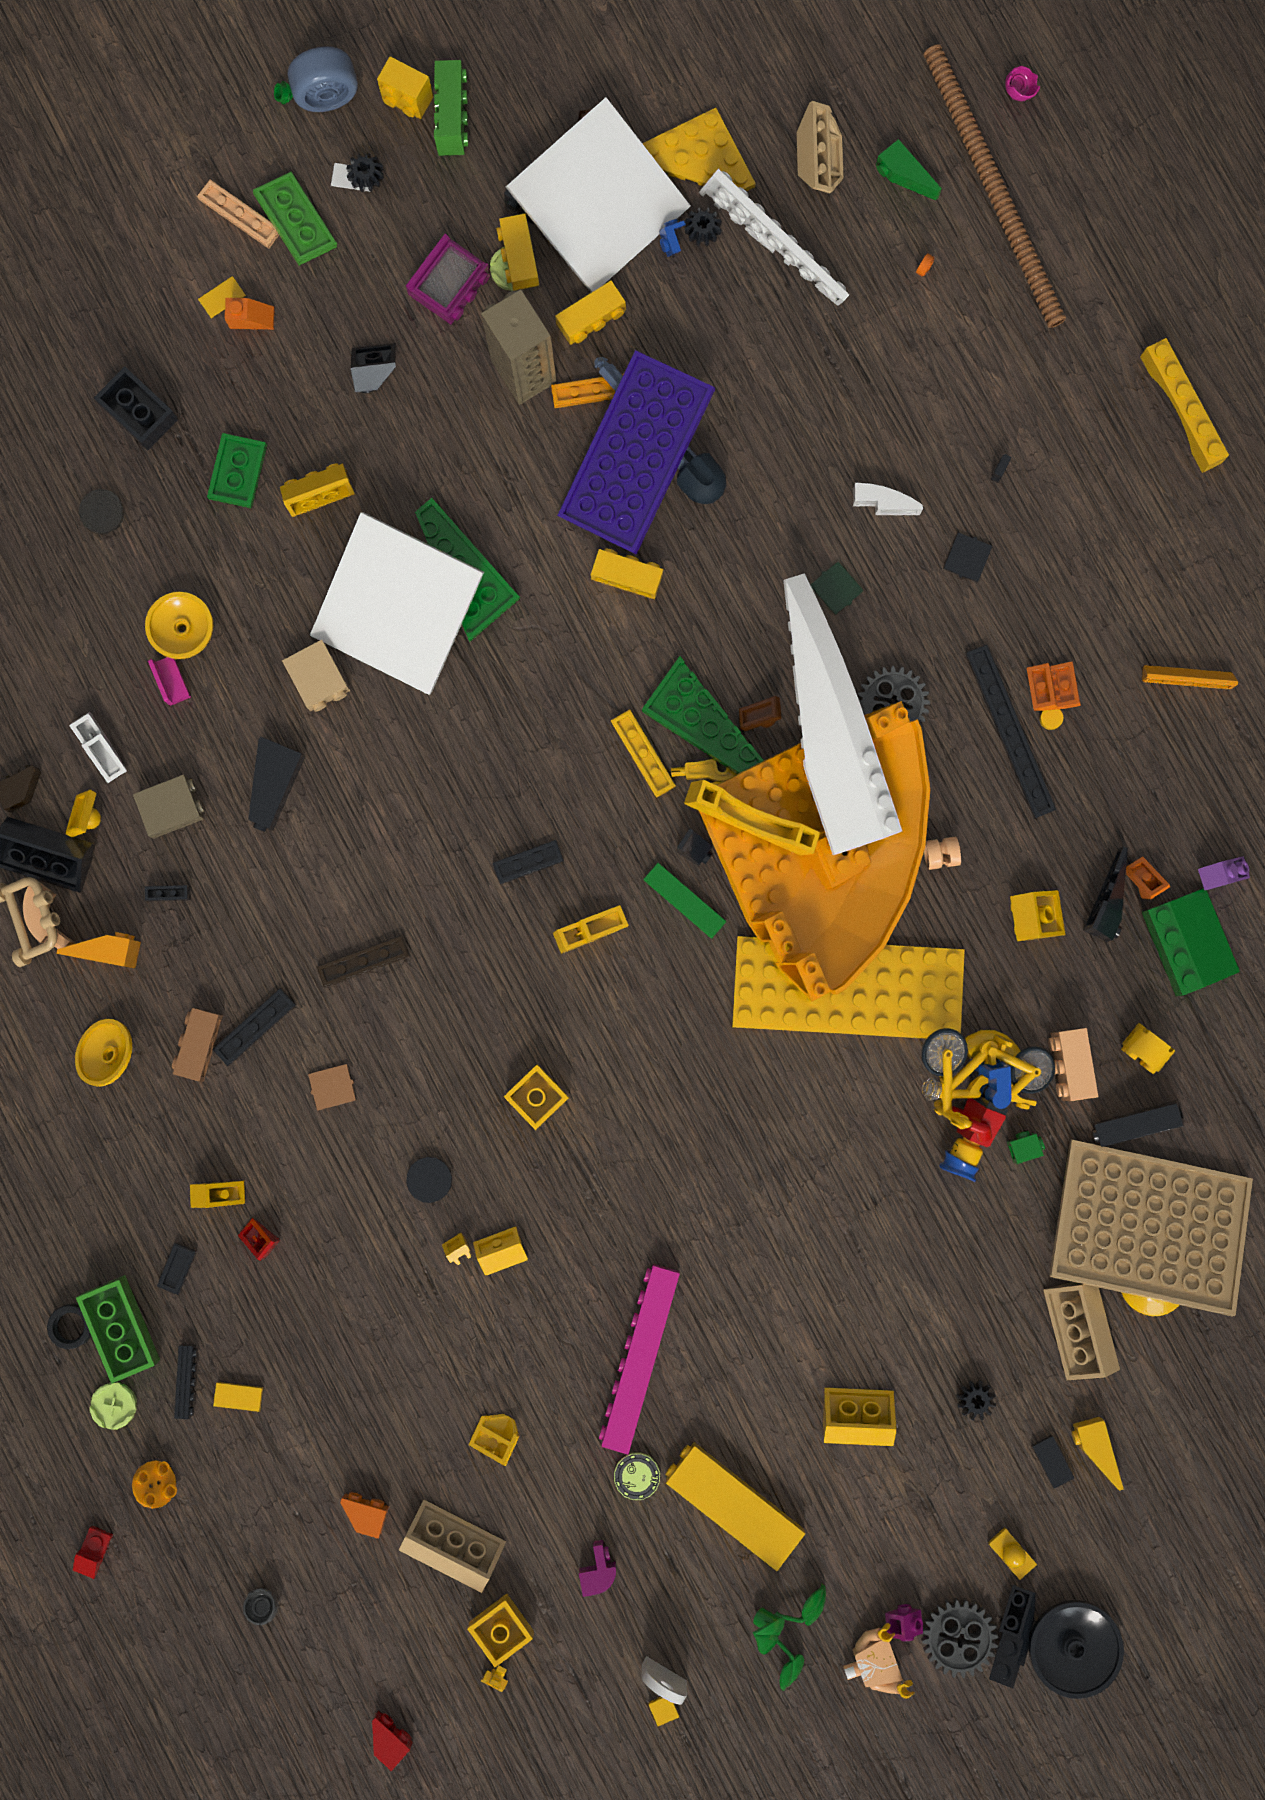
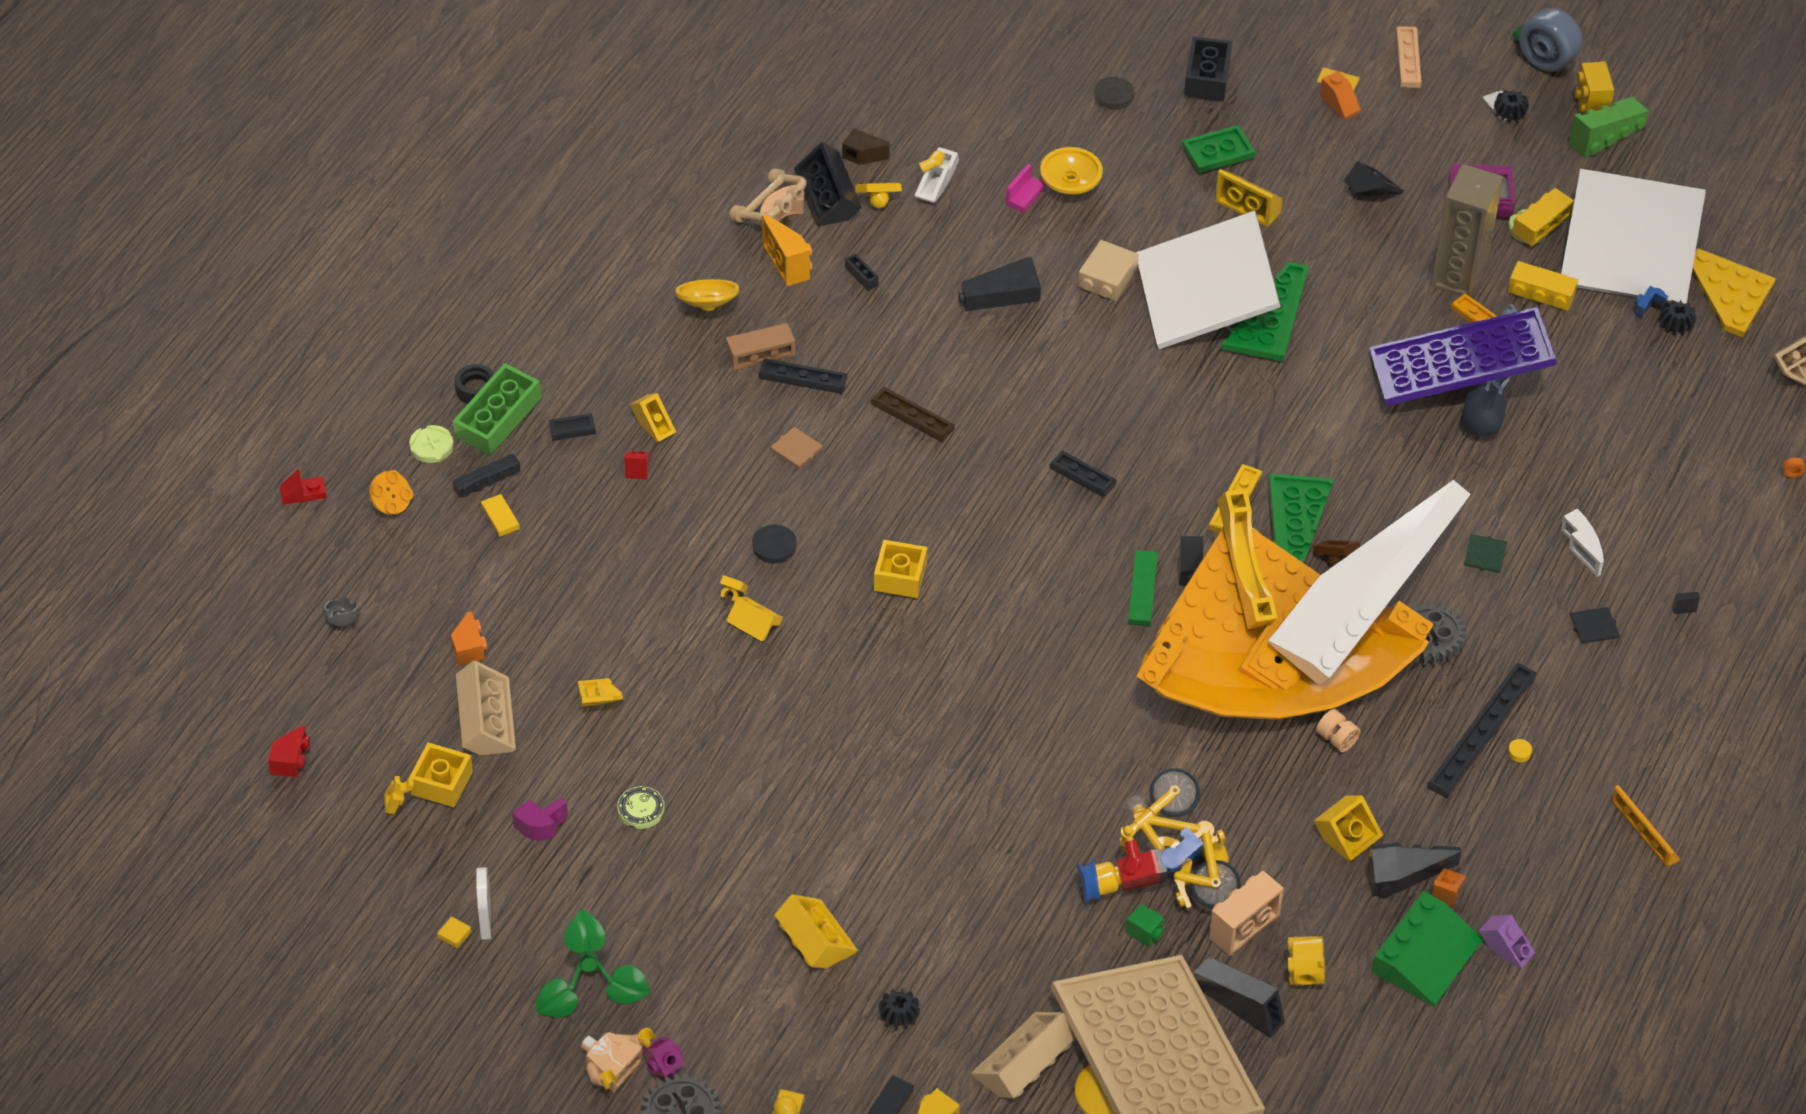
camera: 50 degrees right, 35 degrees down
dark tan brick [133,775,205,839] -> none
bright green tile [253,172,337,265] -> none
yellow slope [553,905,629,954] -> none
yellow brick [591,548,663,600] -> none
dark pink brick [599,1264,680,1455] -> none
yellow brick [665,1442,805,1571] -> none
white wing [699,169,849,306] -> none
yellow plate [732,936,965,1041] -> none
orange slope [1027,661,1081,711] -> none
none -> yellow arm [919,151,945,173]

